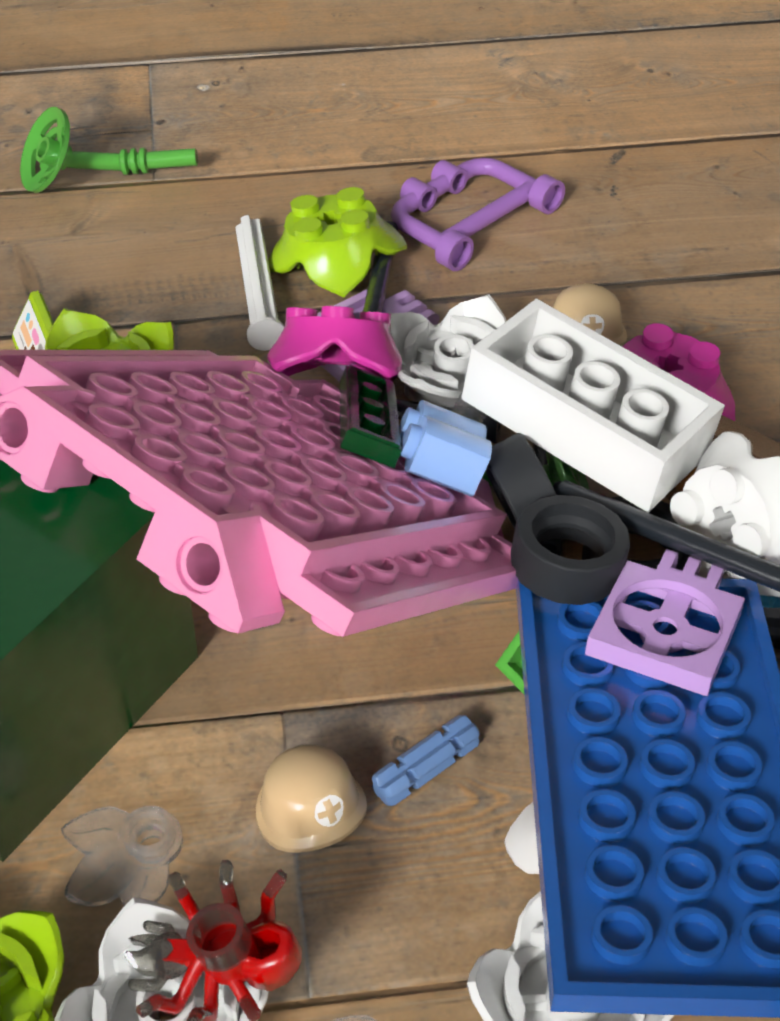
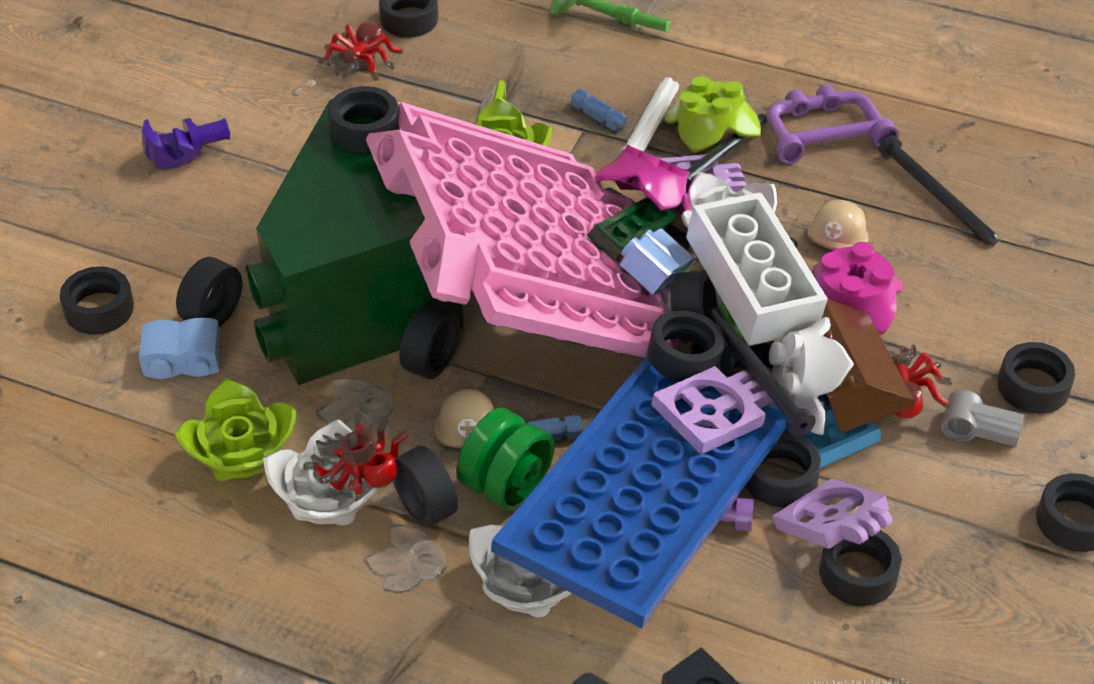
camera: 30 degrees right, 0 degrees up
none -> black tyre [392,445,458,528]
none -> black tyre [399,303,460,379]
none -> green wheel [456,407,555,511]
none -> medium blue axle [570,89,627,132]
none -> black bar [878,135,999,246]

